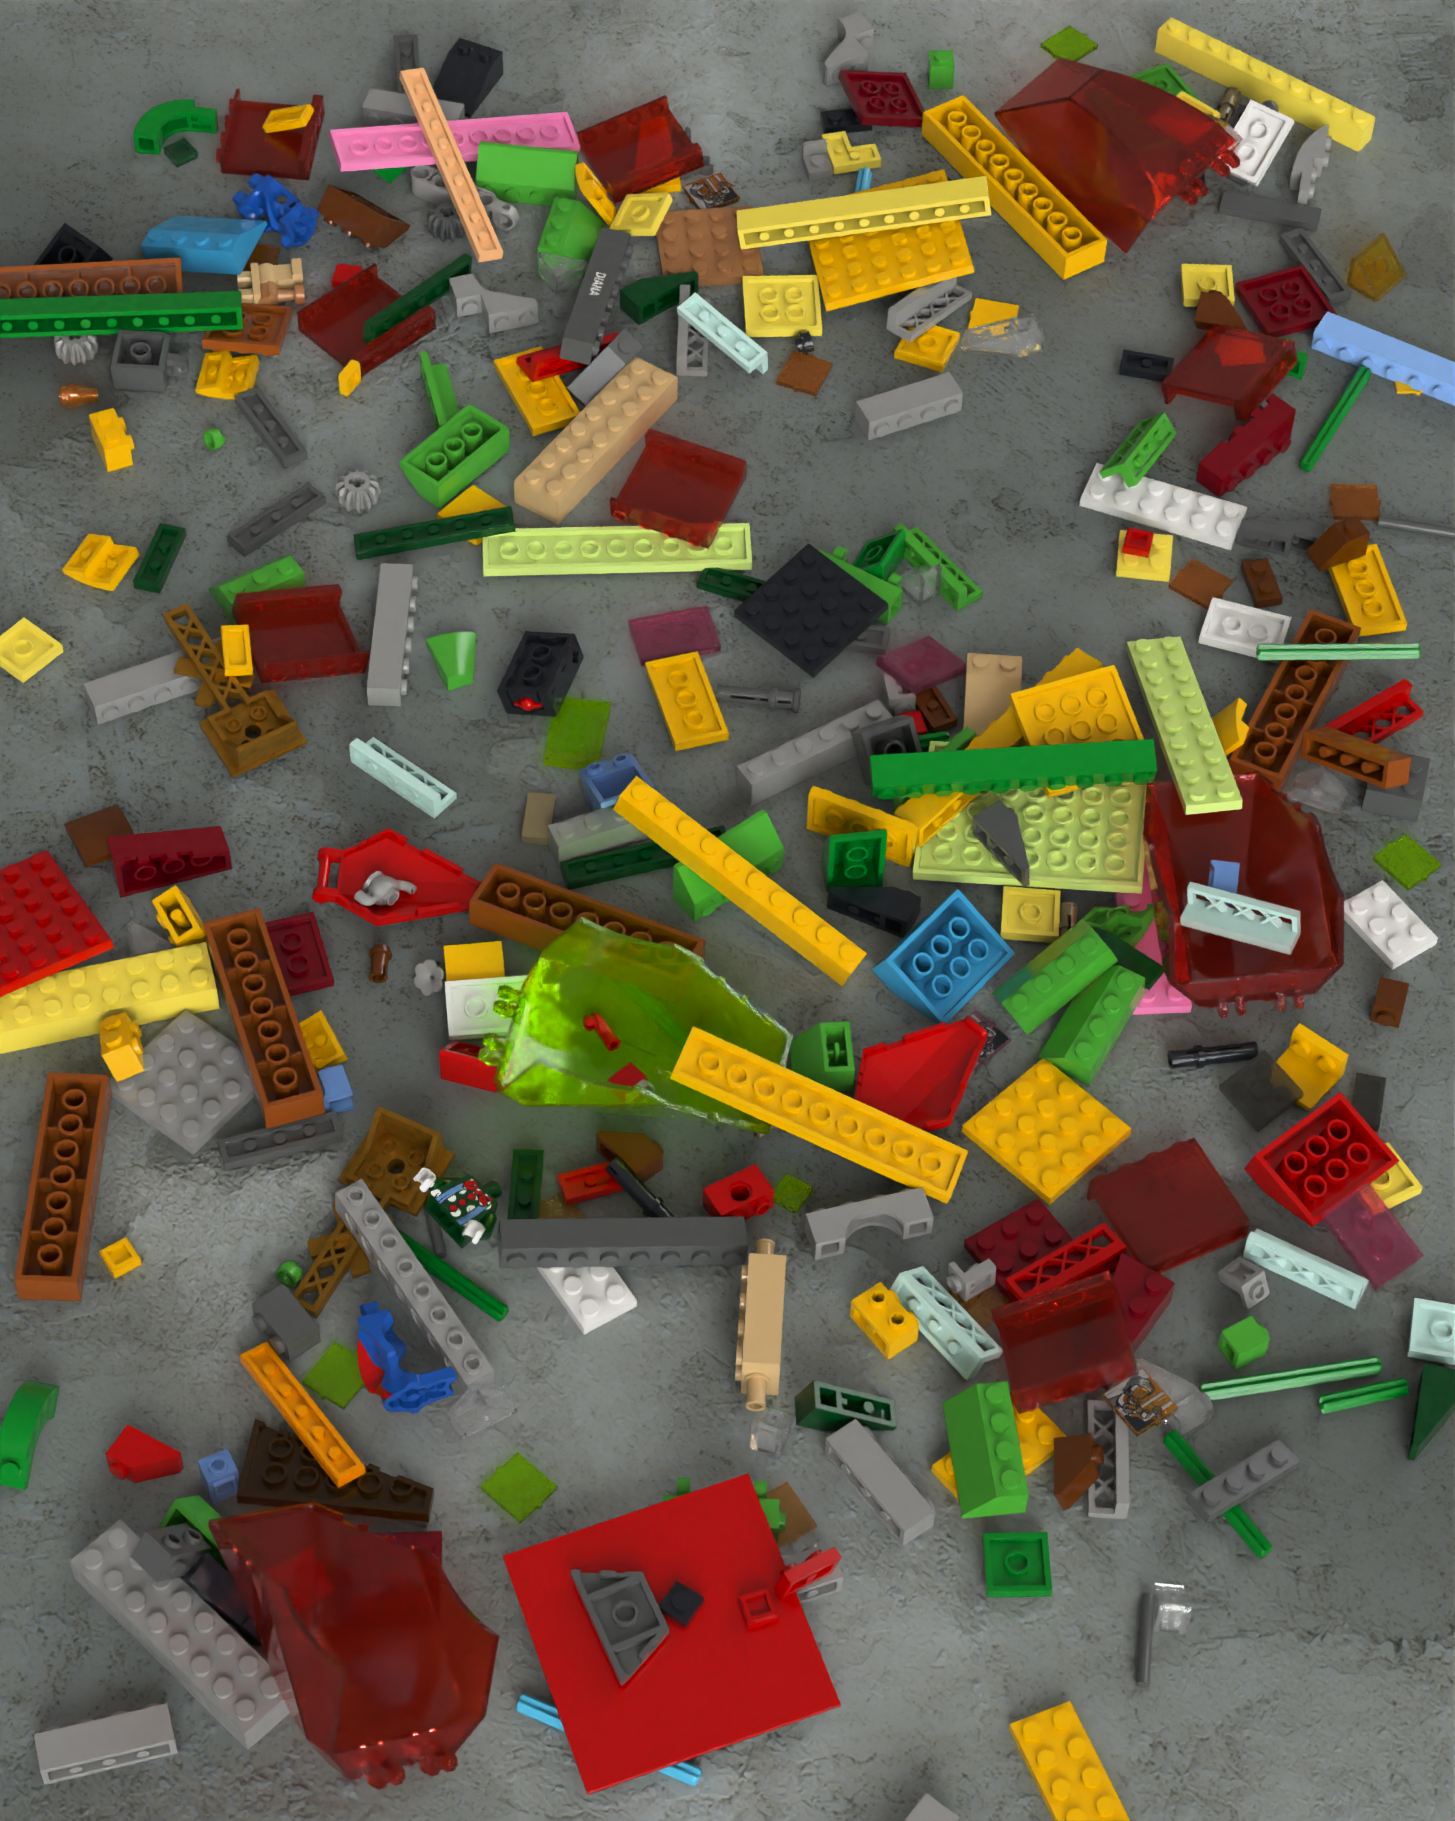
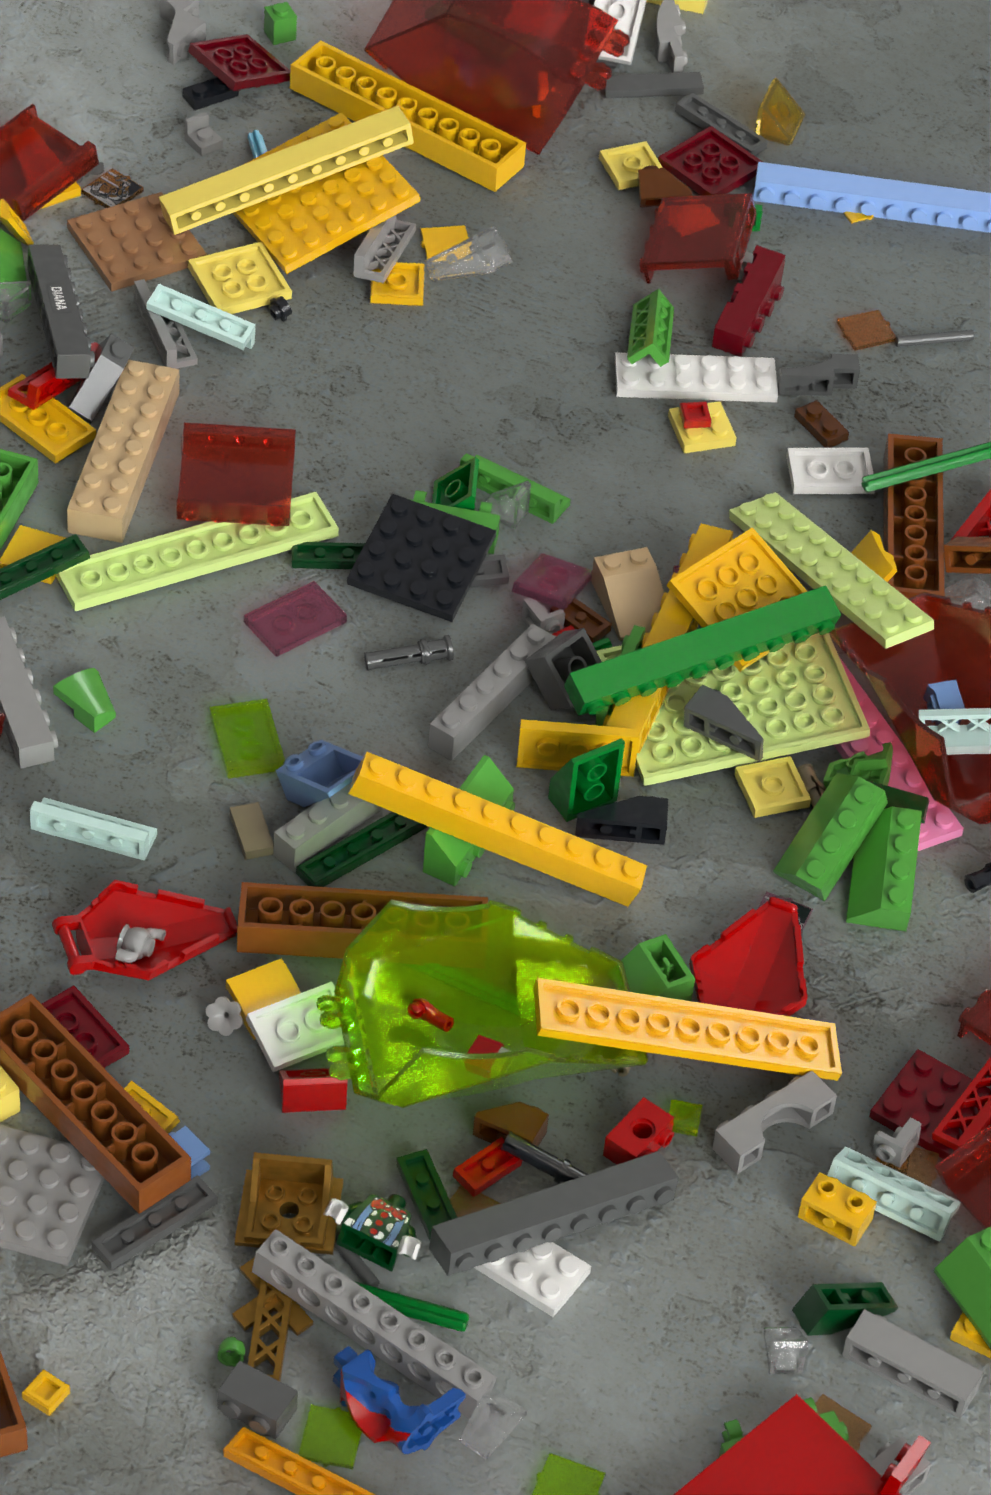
camera: 25 degrees left, 5 degrees down
reddish brown pin [369,944,392,983] -> none
black piece [497,631,584,717] -> none
light yellow plate [609,193,673,236] -> none
dark green slope [620,271,698,325] -> none
yellow plate [645,651,729,751] -> none
tan brick [735,1239,786,1411] -> none
clear orange piece [776,351,833,396] -> none
light yellow plate [821,131,882,174] -> none
light grey brick [855,372,963,440] -> none
dark azure slope [871,889,1015,1024] -> none
yellow plate [962,1058,1132,1205] -> none
black plate [1119,349,1174,383] -> none
clear orange piece [1168,559,1232,610] -> none
green axle [1299,366,1371,472] -> none
reddish brown slope [1306,515,1370,572] -> none
yellow plate [1328,544,1407,637] -> none

